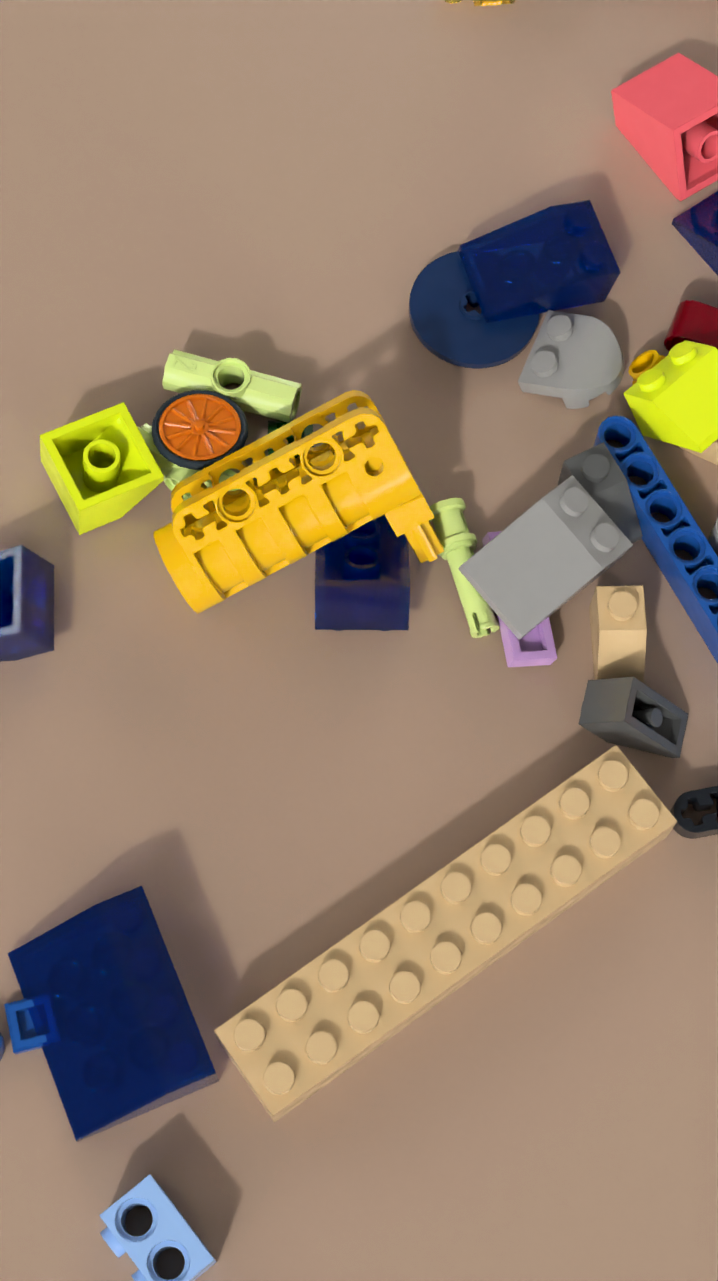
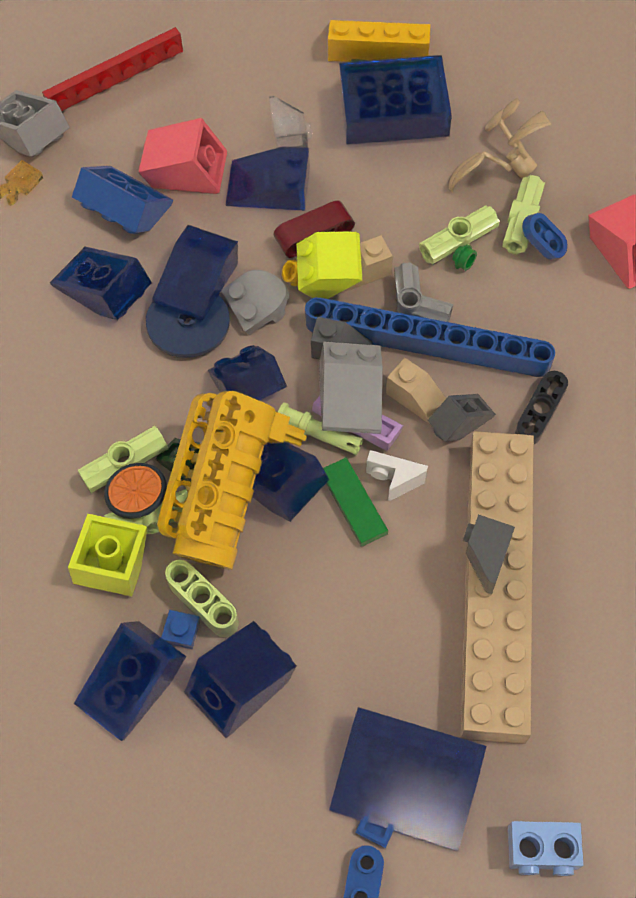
camera: 45 degrees left, 5 degrees down
none -> clear blue slope [50,246,152,320]
none -> blue slope [72,166,173,234]
none -> blue plate [161,610,201,649]
none -> yellowish green beam [165,559,239,638]
none -> clear blue slope [184,621,297,738]
none -> clear blue slope [208,345,287,401]
none -> green tile [320,457,388,547]
none -> white slope [366,450,428,501]
none -> dark grey slope [463,514,515,594]

